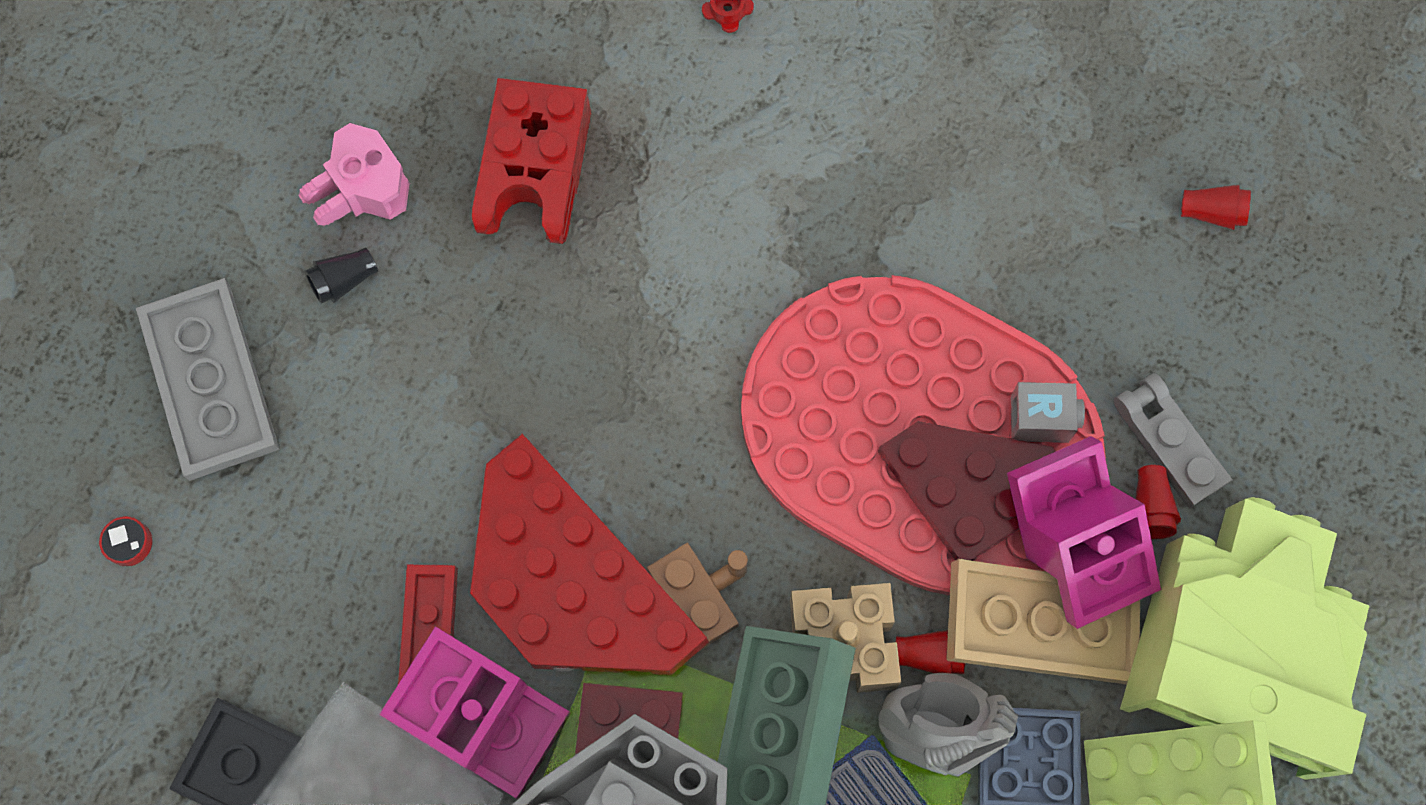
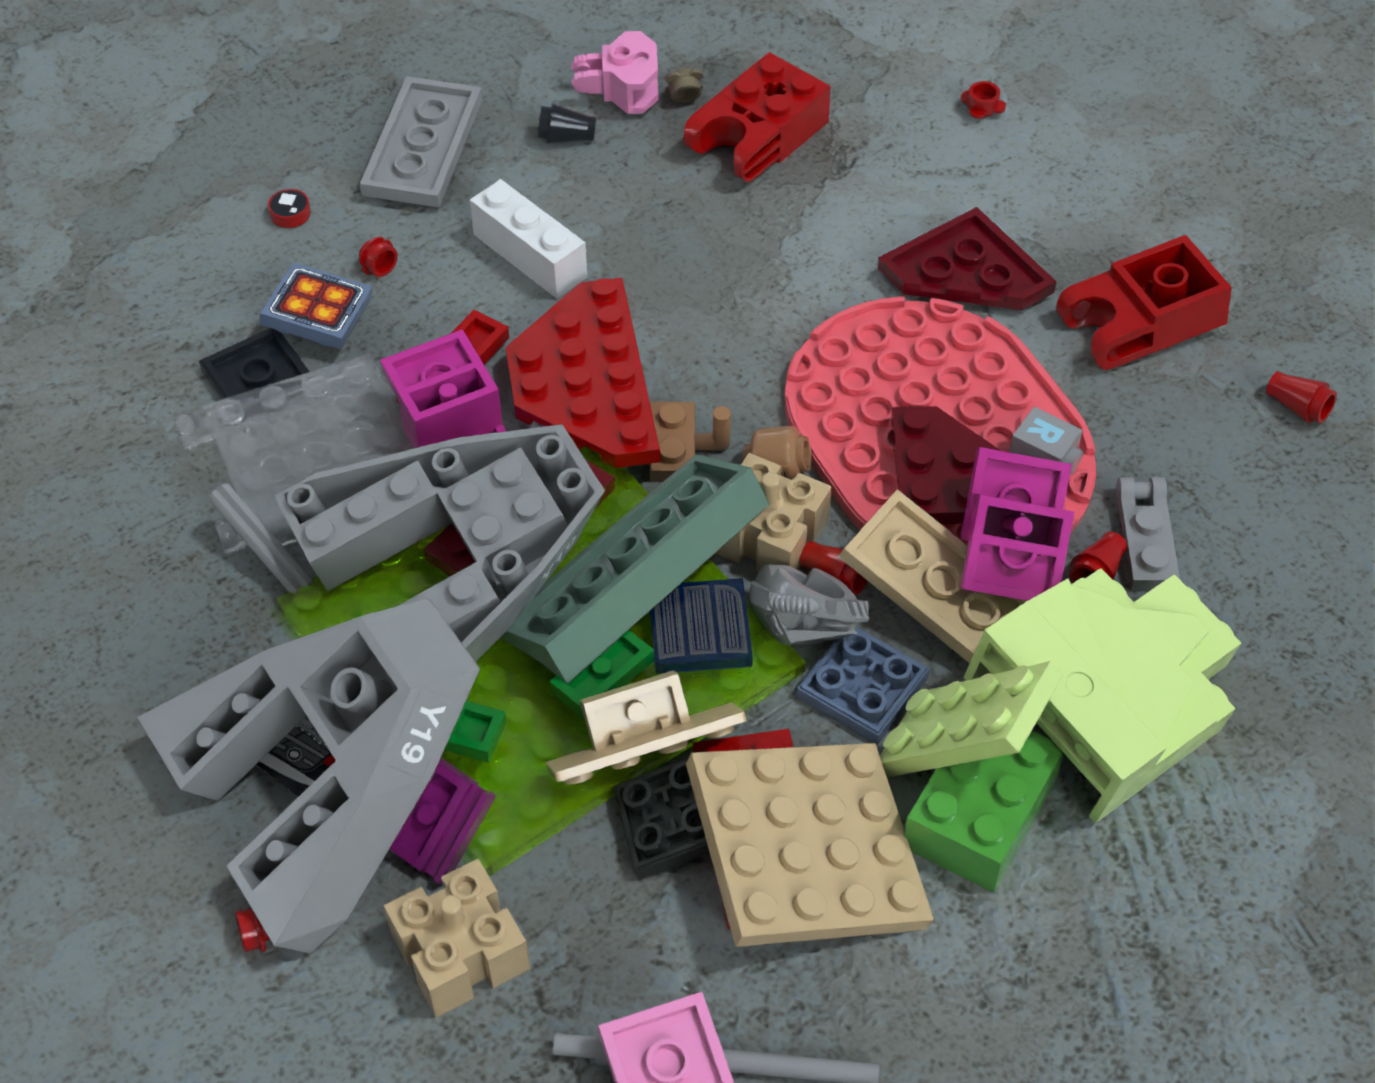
camera: 30 degrees right, 20 degrees down
none -> tile [260,262,373,349]
none -> red plate [359,236,398,277]
none -> white brick [470,179,588,299]
none -> dark tan plate [665,68,704,103]
none -> medium nougat head [743,426,812,480]
none -> dark red plate [877,207,1057,311]
none -> red brick [1056,235,1232,370]

